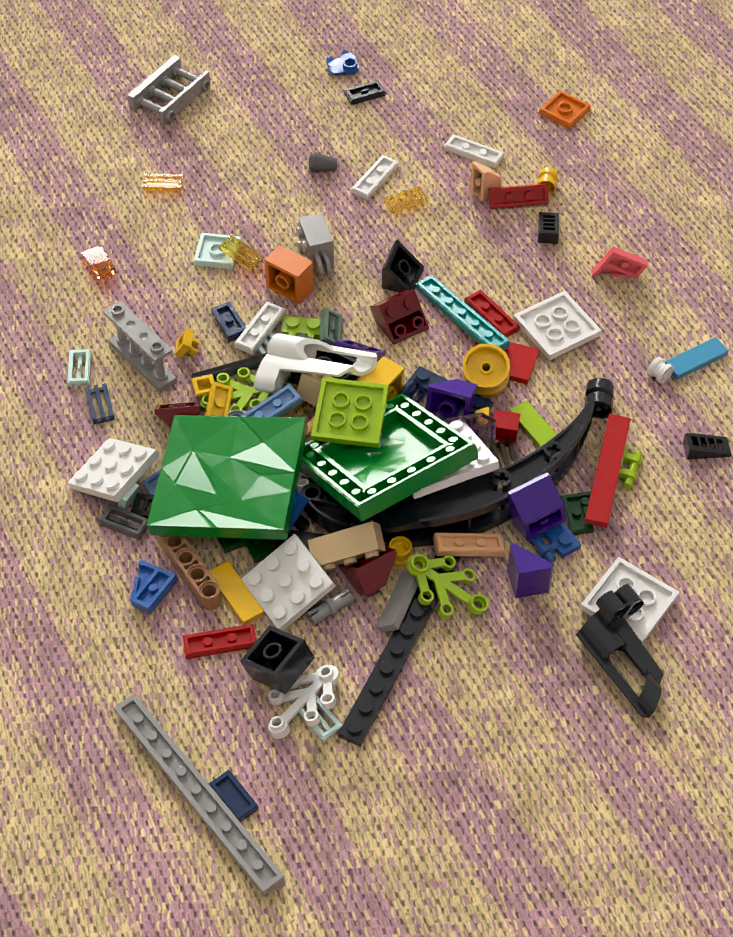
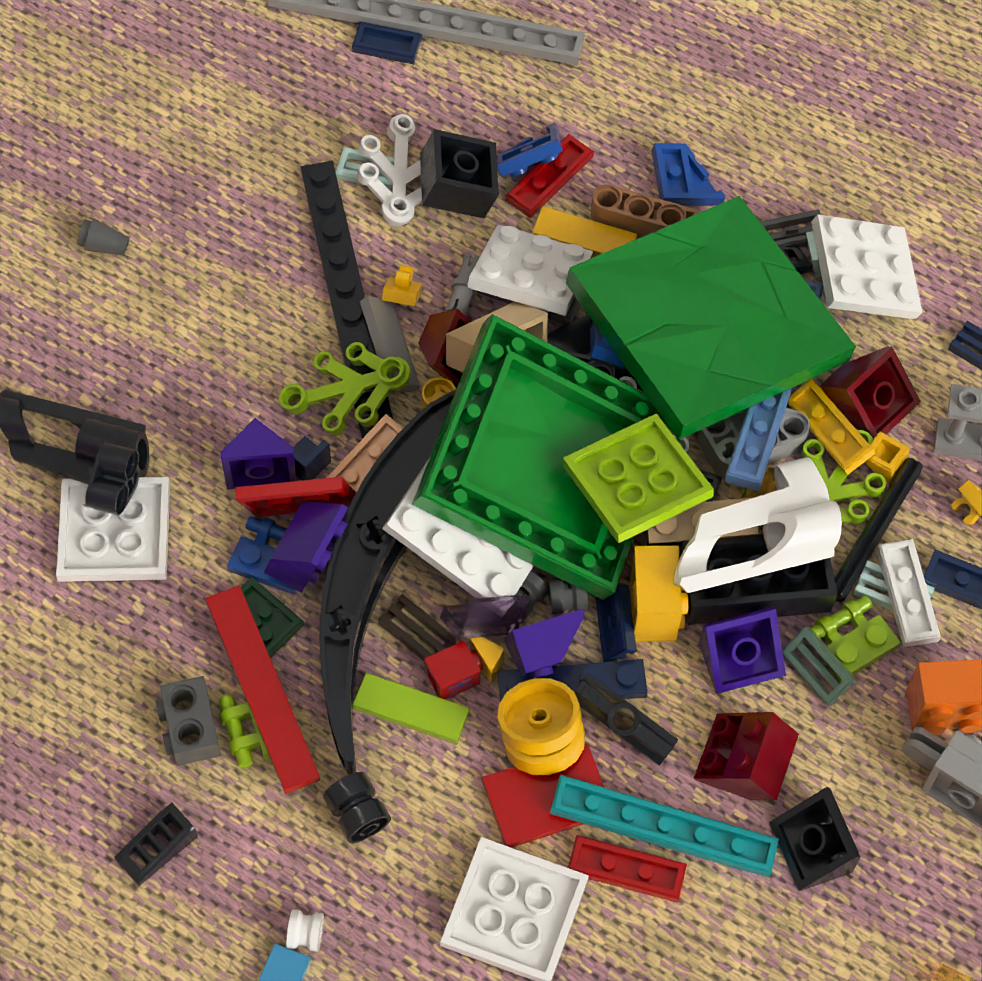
camera: 140 degrees right, 10 degrees up
none -> dark grey cone [77,219,130,256]
none -> dark grey brick [155,676,221,766]
none -> red tile [235,477,357,517]
none -> dark blue panel [293,436,331,481]
none -> yellow tile [382,265,423,306]
none -> blue wing [497,123,563,177]
none -> black piece [574,672,678,766]

